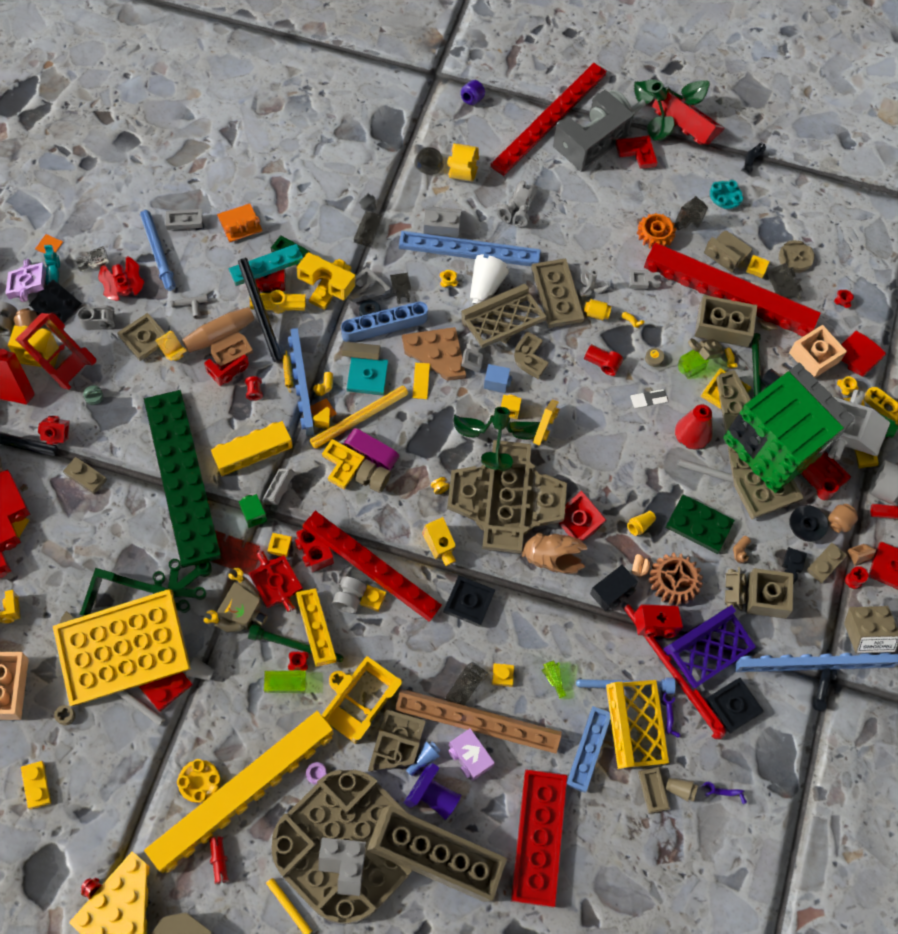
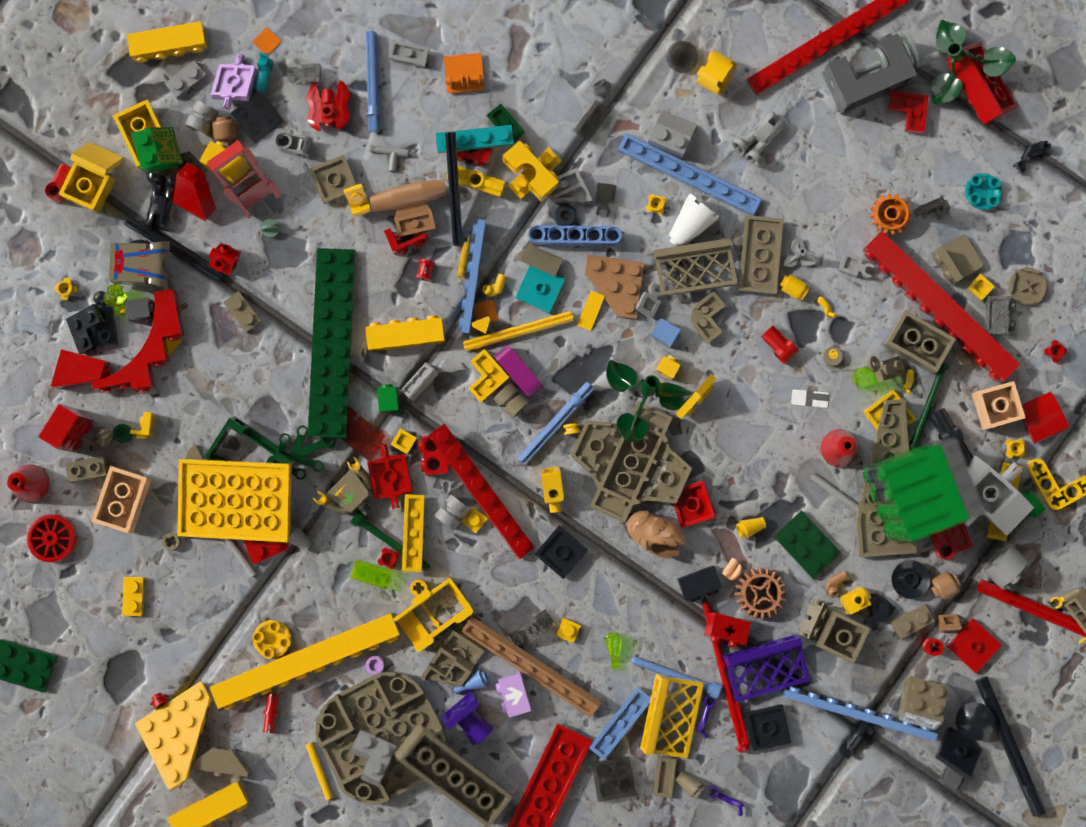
camera: 25 degrees right, 20 degrees up
none -> medium blue axle [518,382,594,465]
none -> clear smoke plate [591,756,636,802]
none -> yellow brick [839,587,871,615]

